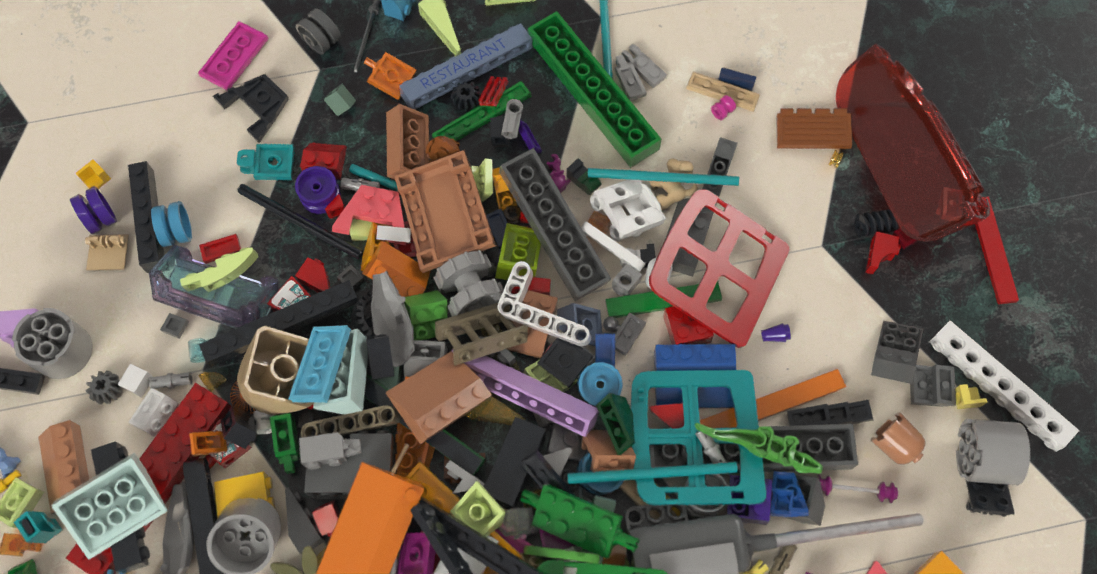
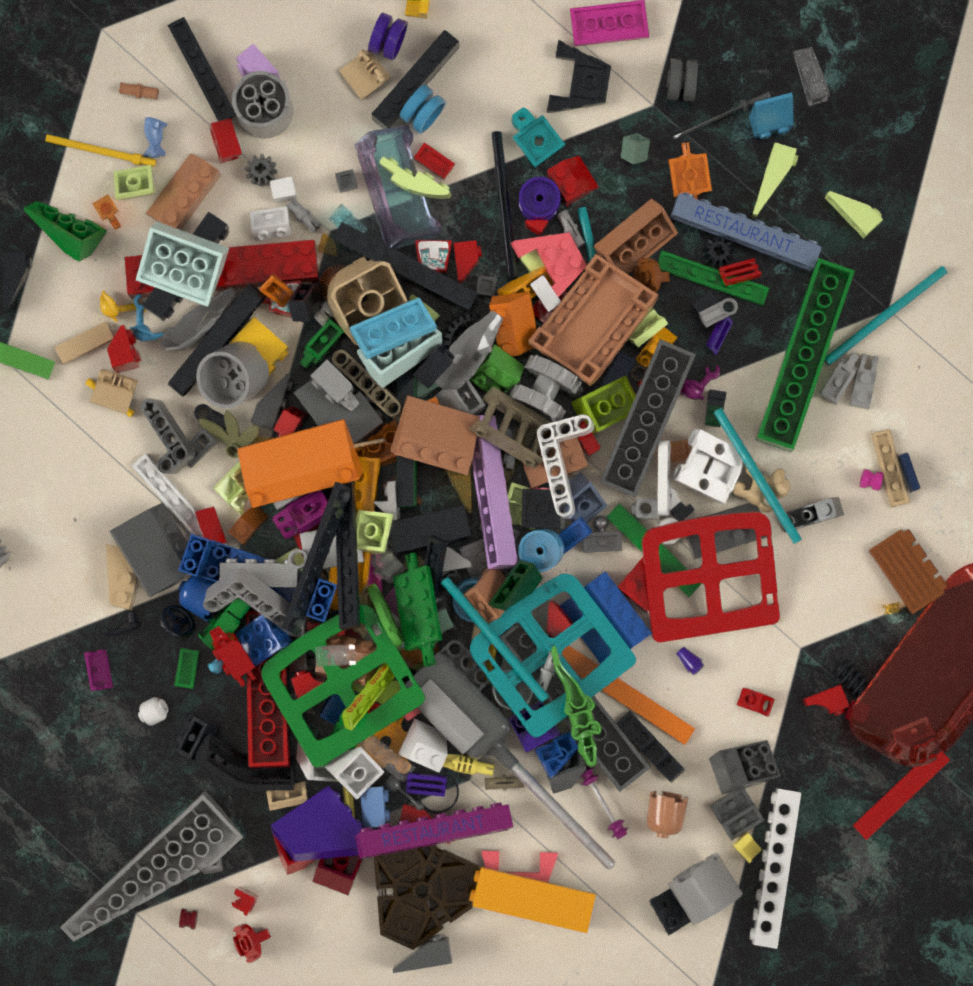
camera: 55 degrees right, 15 degrees up
teal piece [14,511,63,543] -> none
none -> red hinge [210,118,242,164]
none -> red bracket [737,688,775,717]

